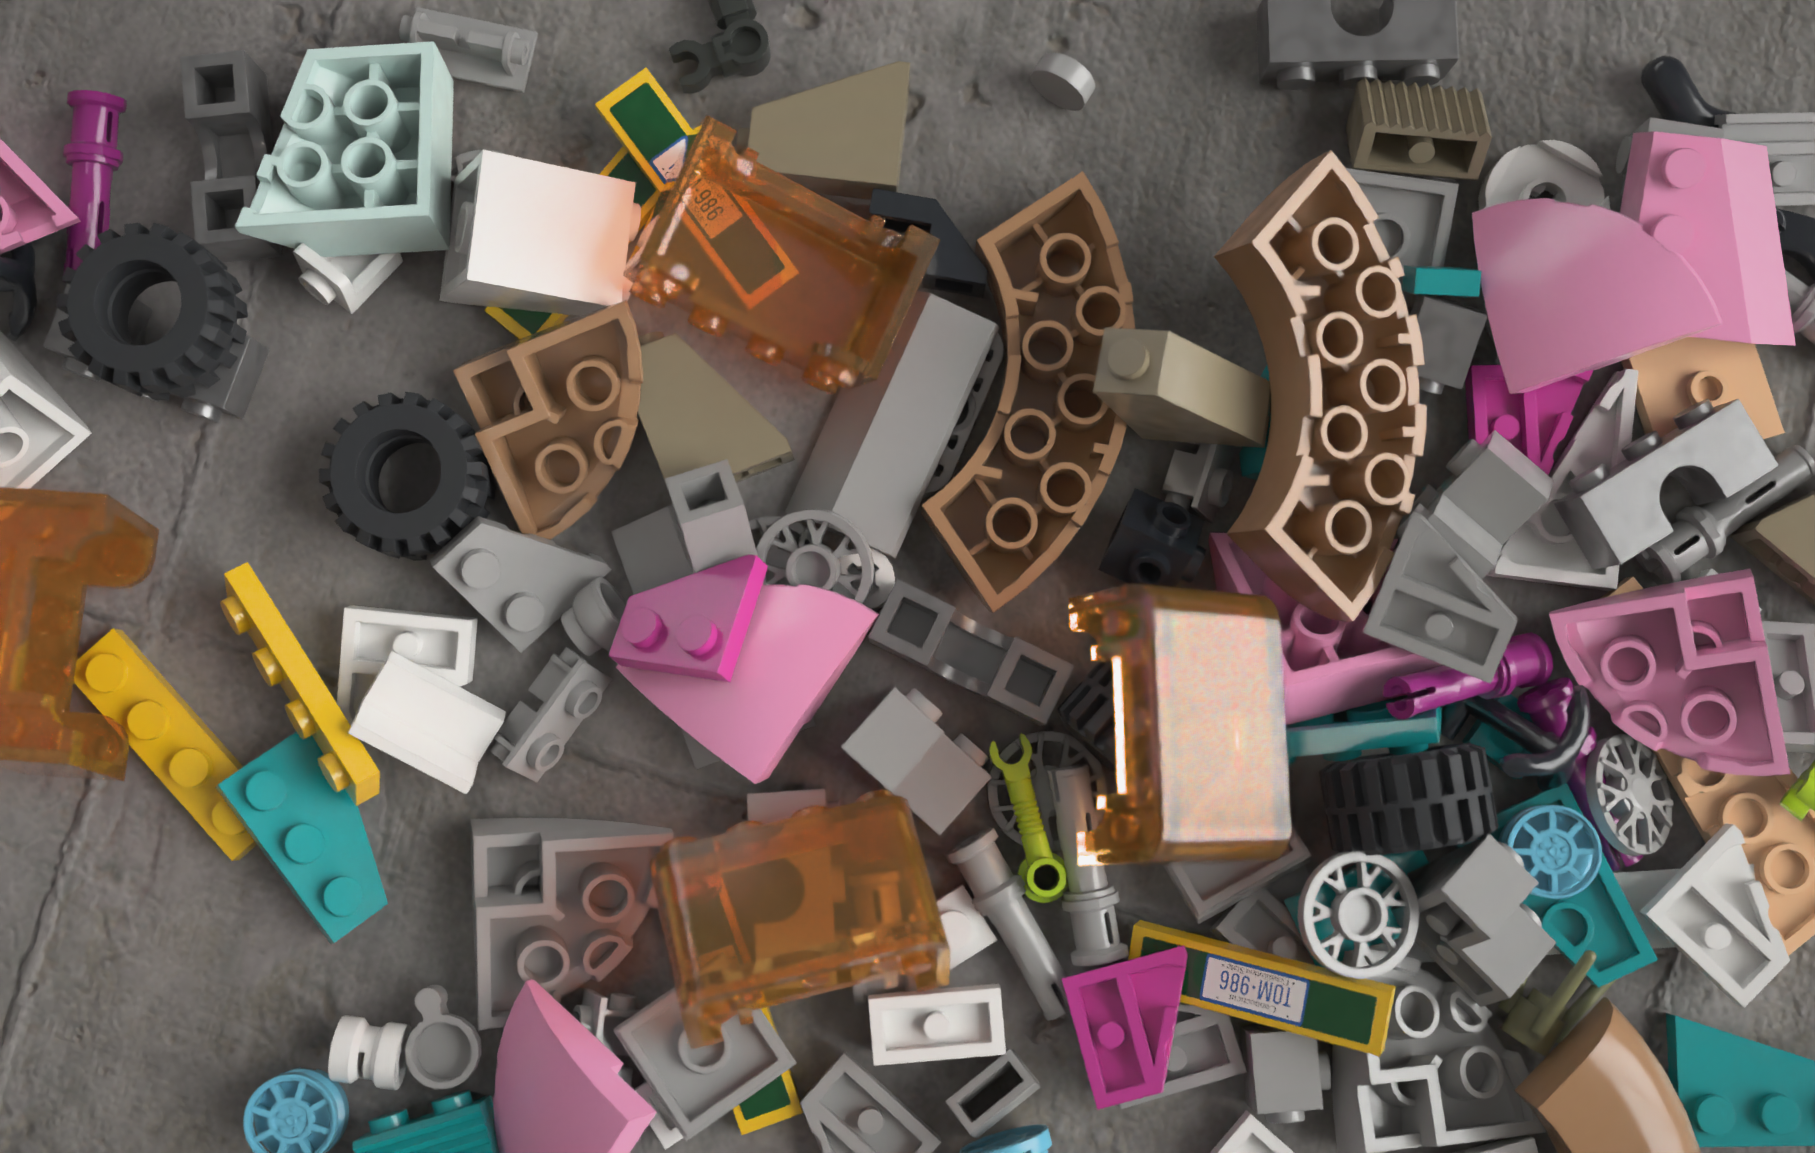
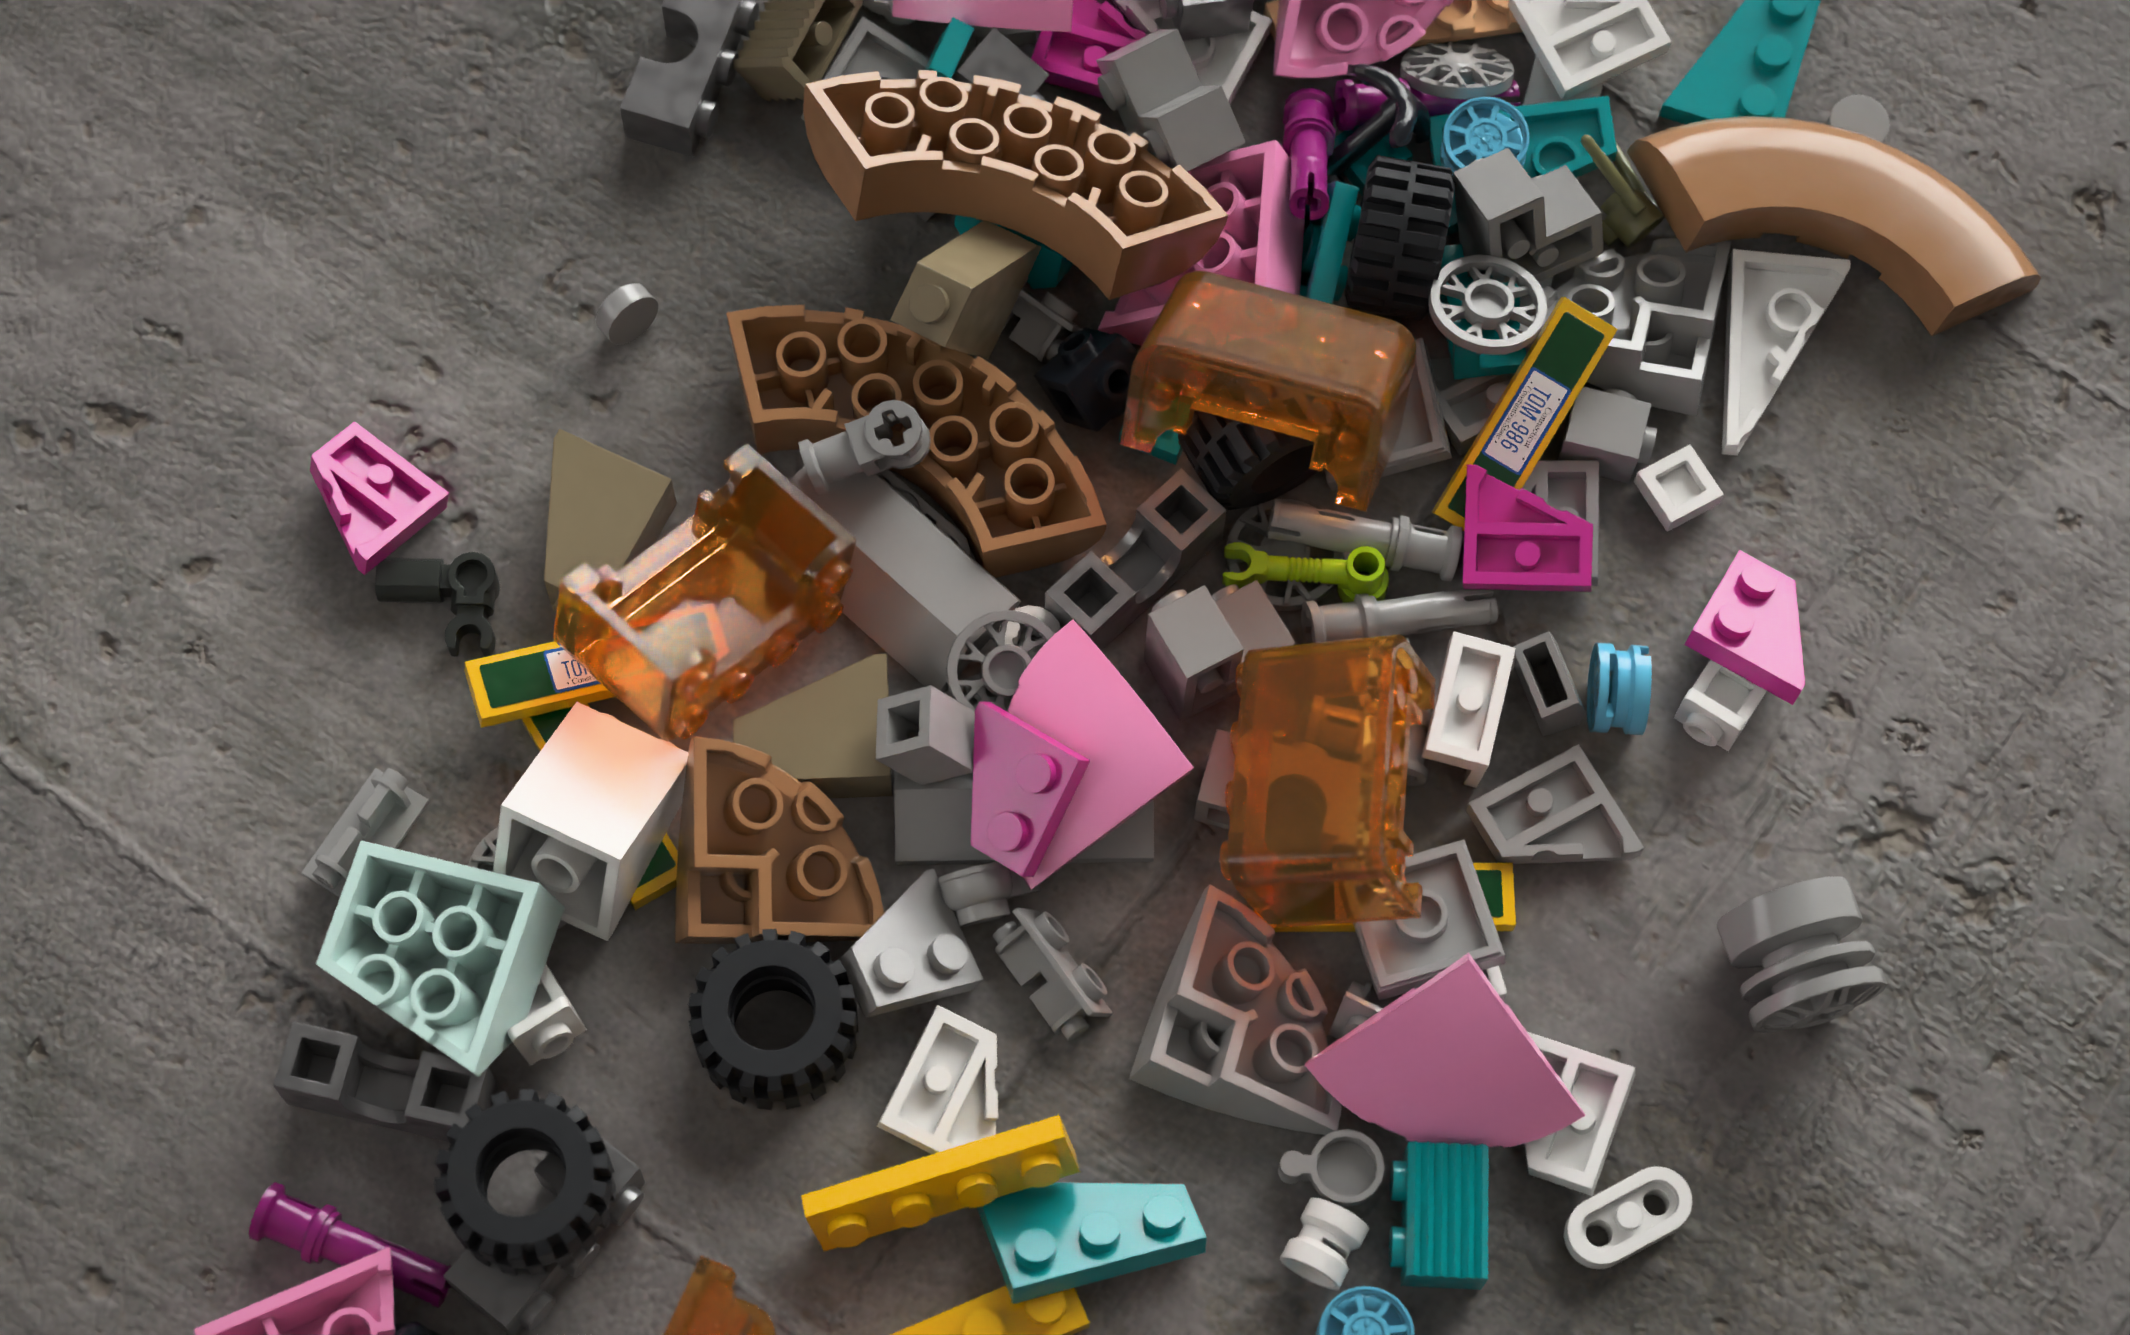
camera: 70 degrees left, 15 degrees down
white panel [348,651,506,794] -> none
black slope [869,188,988,298] -> none
light grey wing [1363,511,1517,684] -> none
none -> light grey connector [798,400,931,495]

